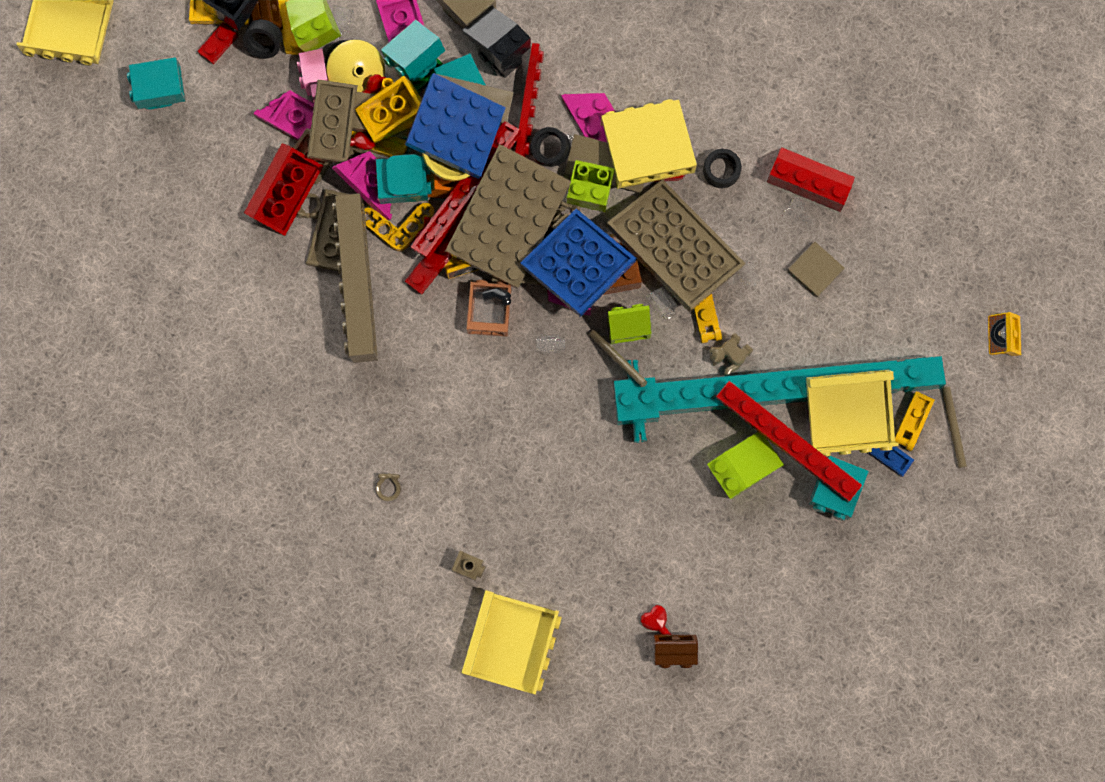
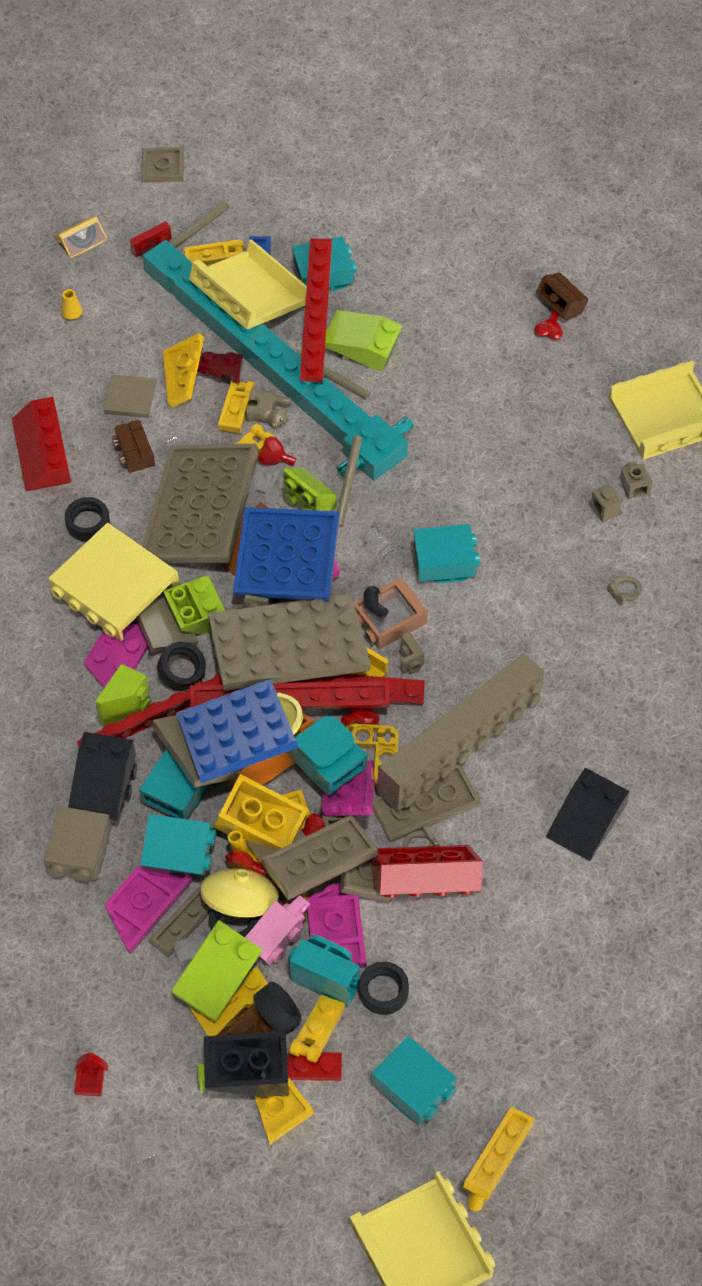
camera: 125 degrees left, 20 degrees down
none -> yellow cone [61,289,83,320]
none -> lime slope [95,664,152,727]
none -> reddish brown brick [112,419,155,473]
none -> red plate [129,221,172,258]
none -> dark tan tile [141,147,184,182]
none -> dark tan tile [149,885,211,958]
none -> yellow wing [163,333,204,407]
none -> dark red wing [197,352,243,383]
none -> yellow plate [218,378,255,434]
none -> red rock [258,436,297,466]
none -> teal brick [288,934,360,1008]
none -> yellow plate [290,995,345,1063]
none -> dark tan bar [296,351,371,400]
none -> black tyre [359,961,409,1015]
none -> dark tan bracket [400,631,424,674]
none -> teal brick [413,524,480,583]
none -> yellow piece [463,1106,535,1212]
none -> black slope [546,768,630,861]
none -> dark tan brick [590,484,623,523]

